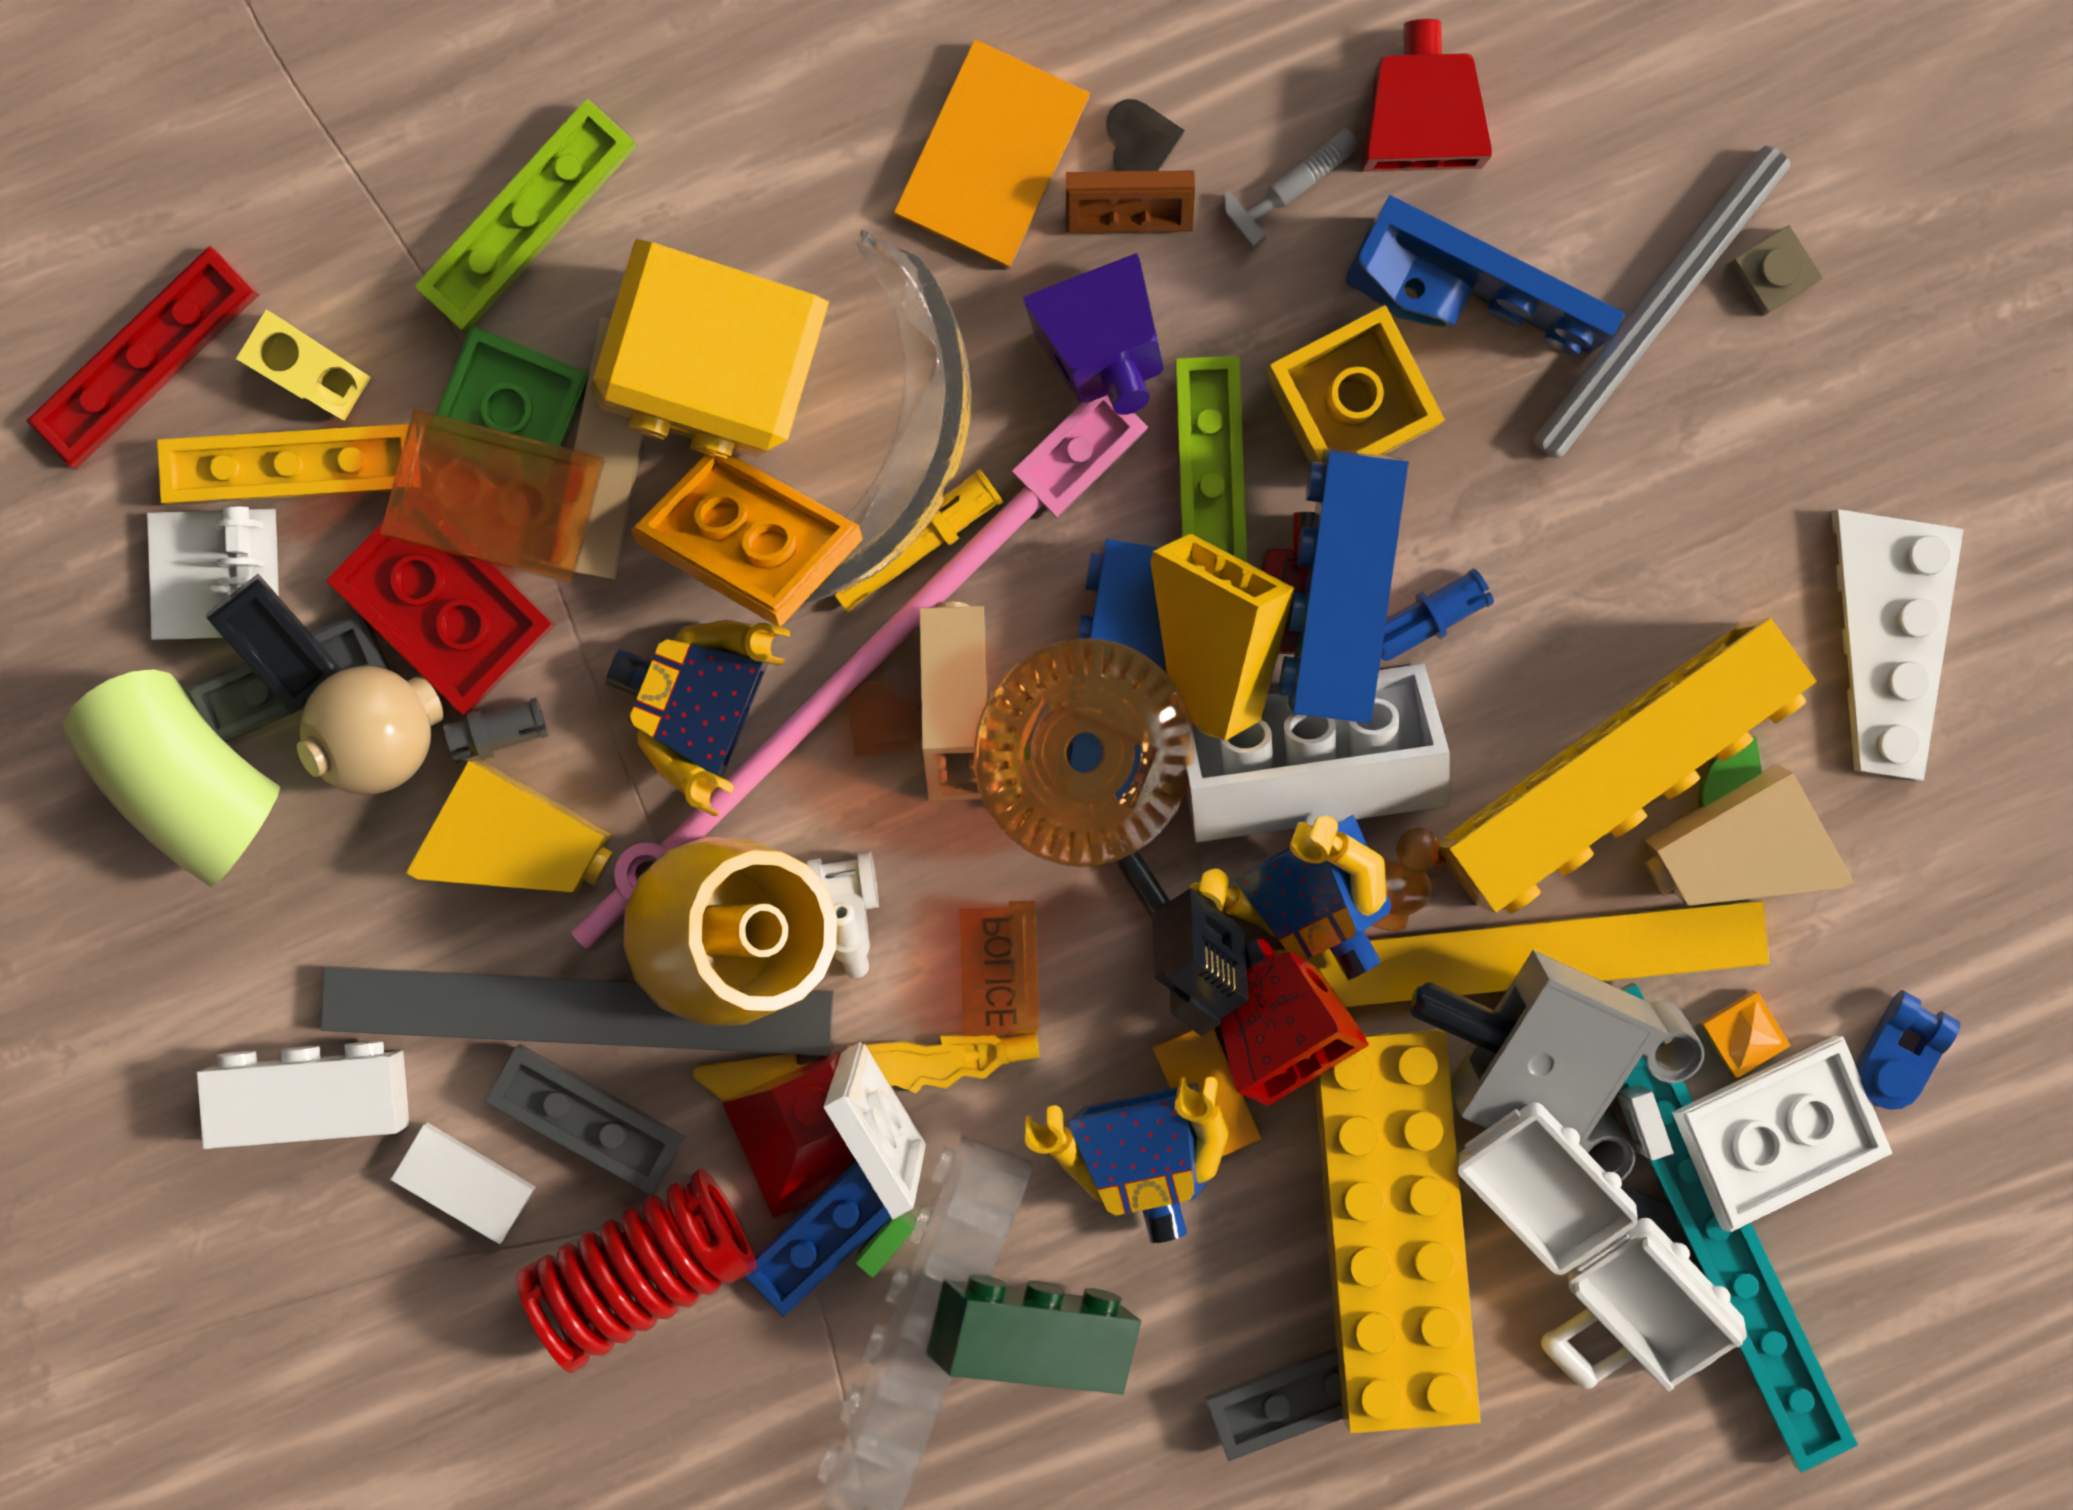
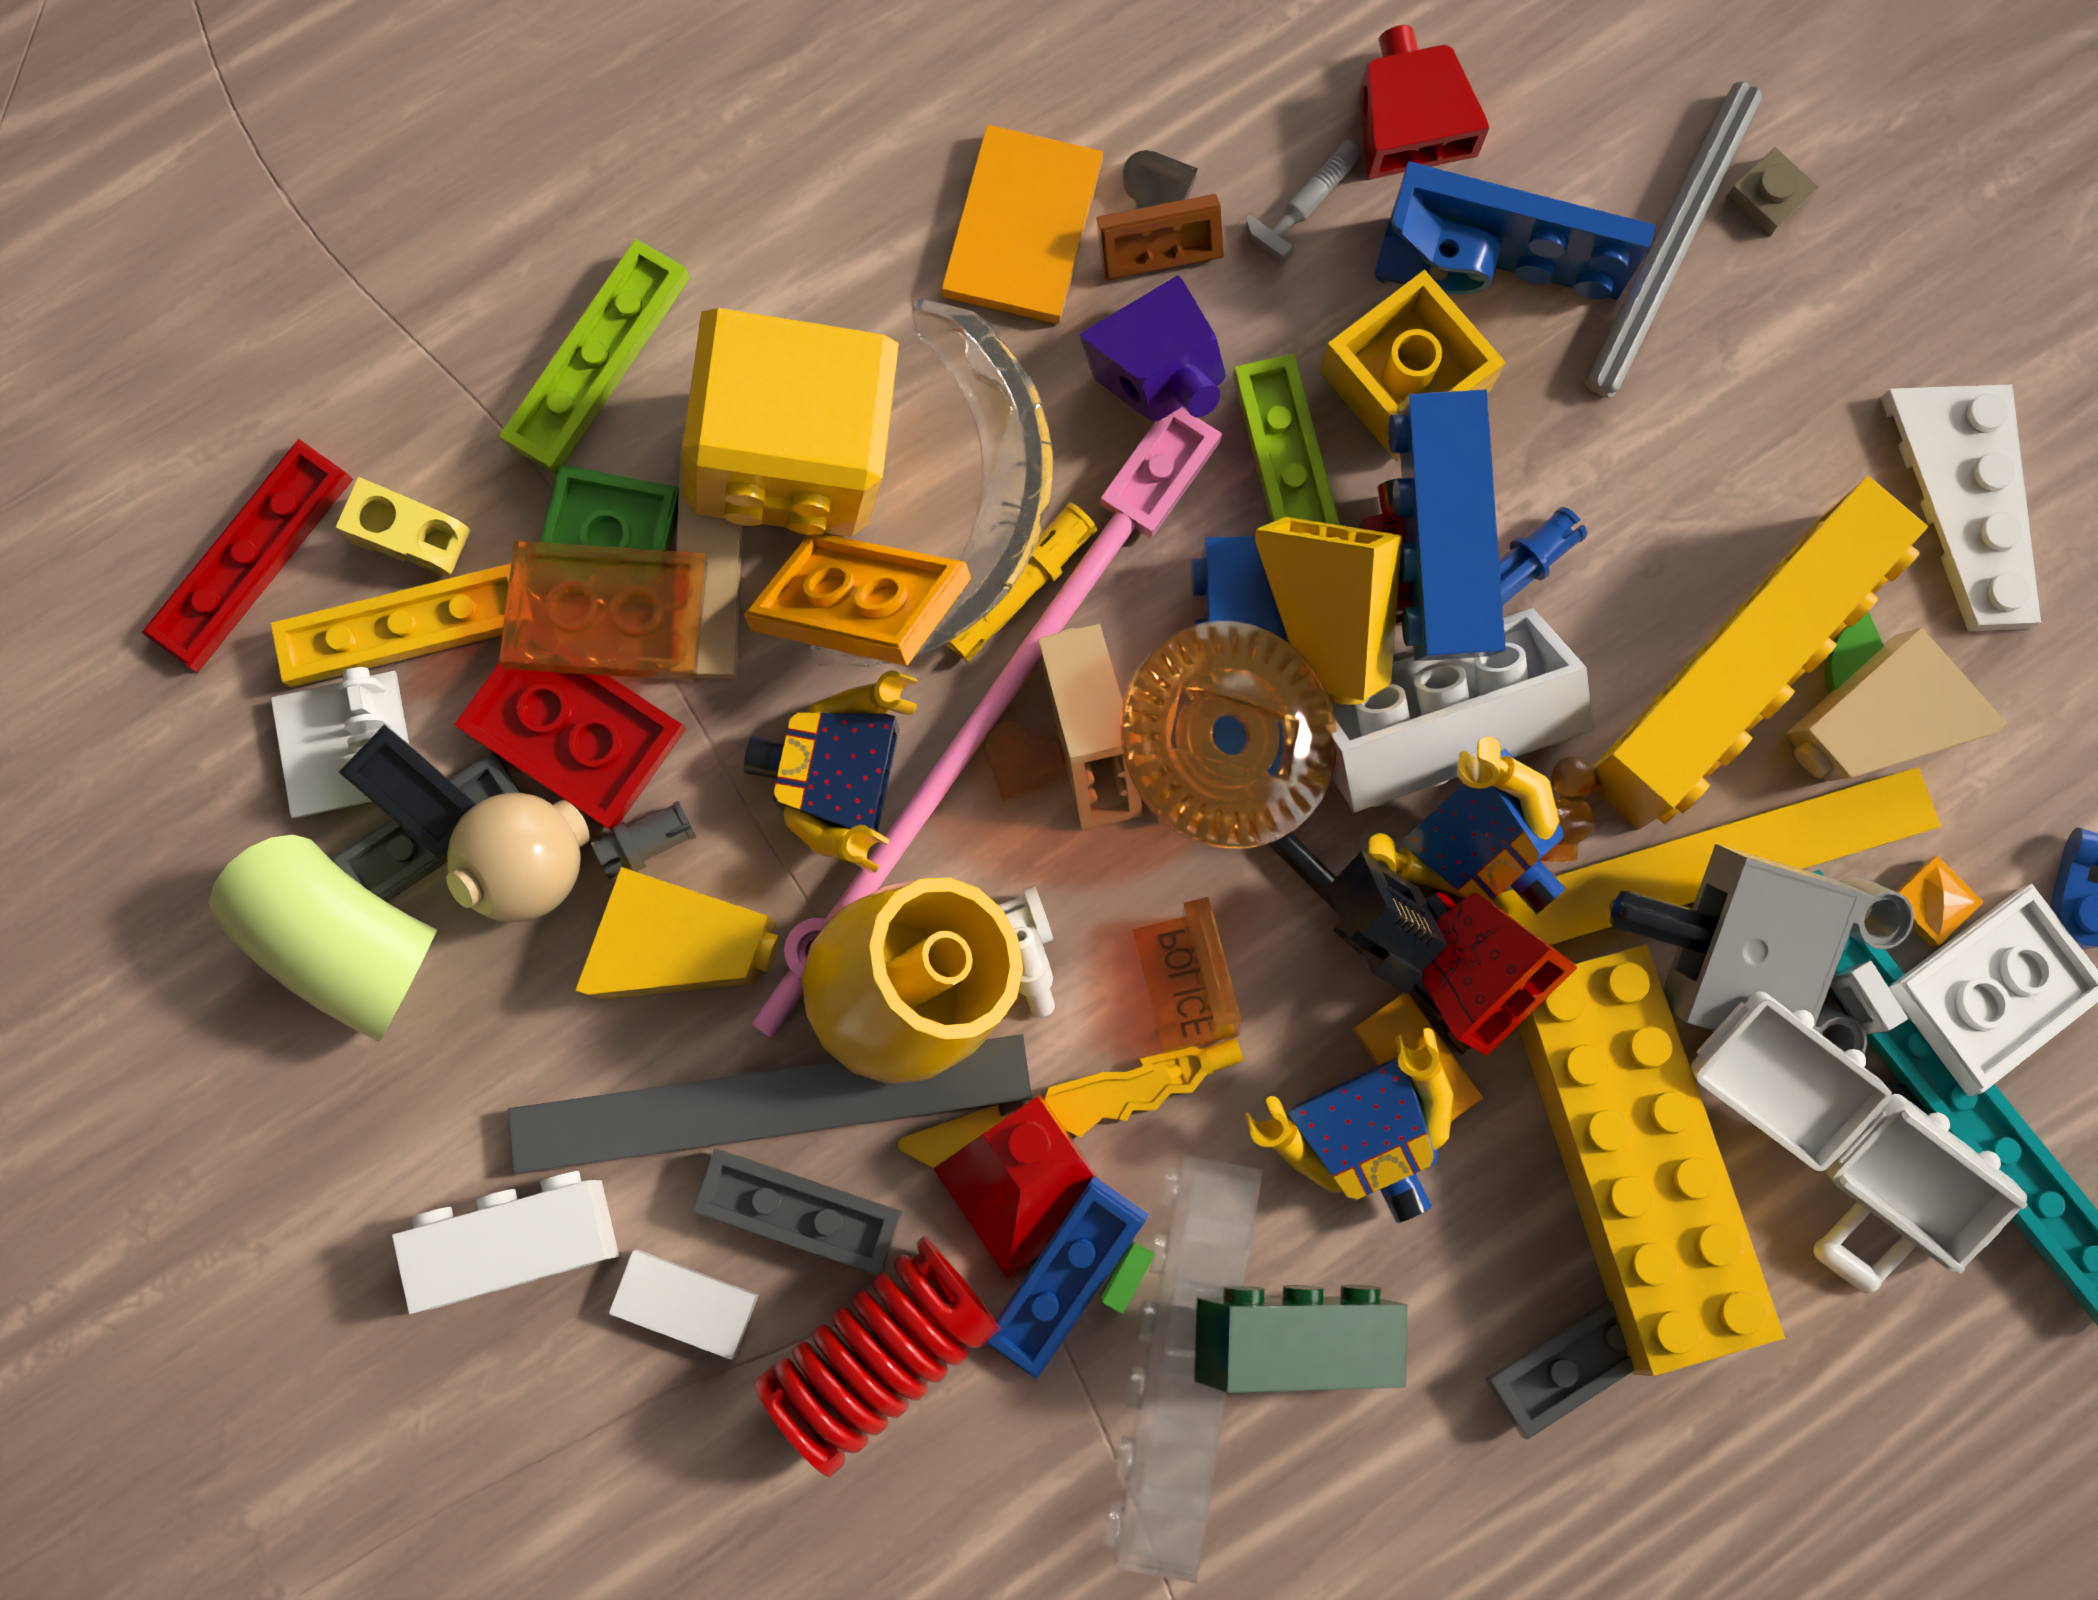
camera: 10 degrees left, 10 degrees down
white tile [824,1042,926,1219] -> none

